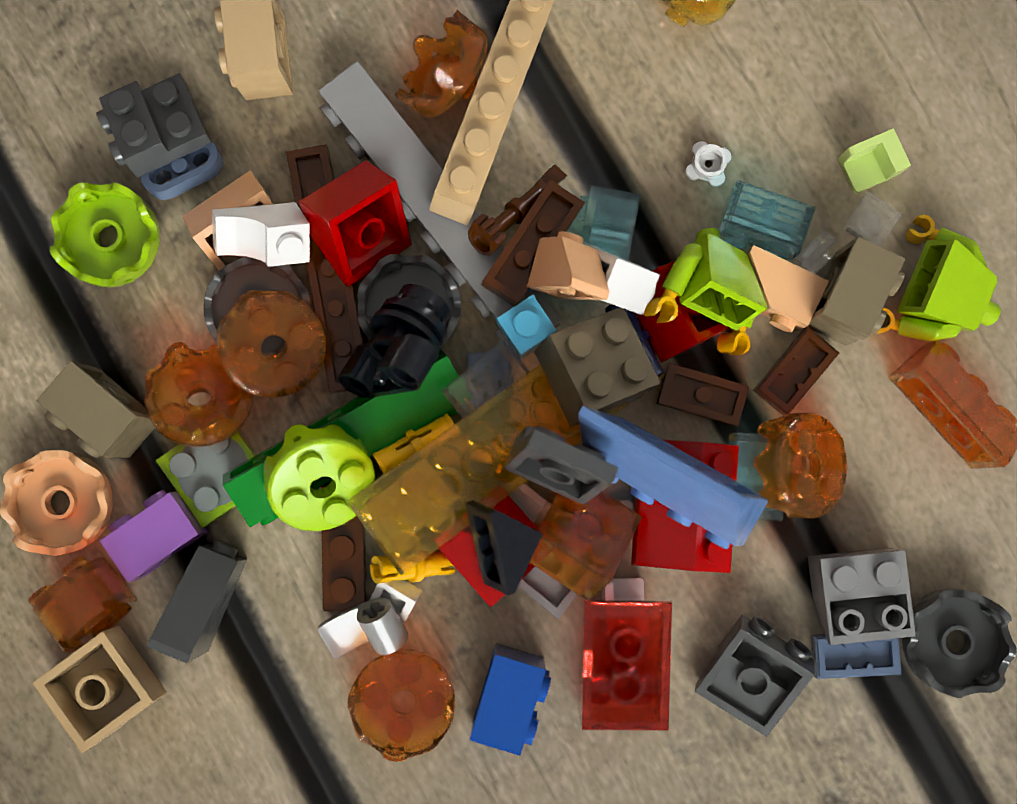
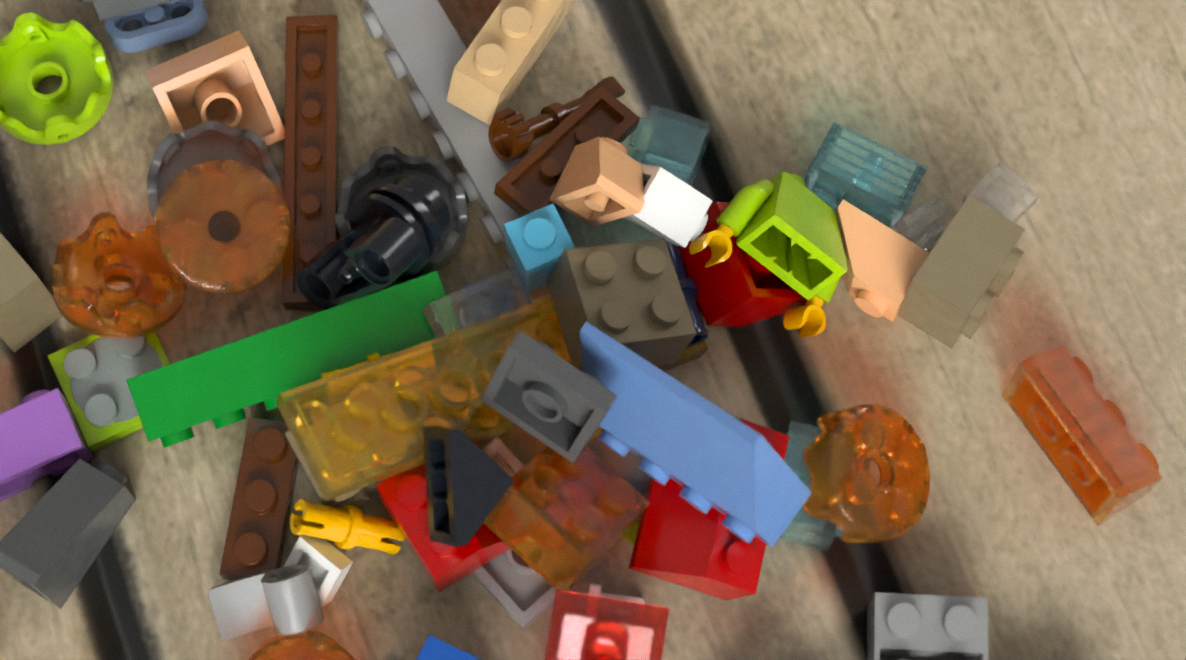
camera: 10 degrees right, 15 degrees down
white arch [212,202,310,267] -> none
lime plate [263,424,375,531] -> none
red slope [299,160,412,287] -> none
reddish brown plate [656,363,749,427] -> none
white plate [686,141,731,187] -> none
reddish brown plate [753,326,840,417] -> none
yellowish green panel [837,128,911,194] -> none
lime torso [876,214,1001,342] -> none

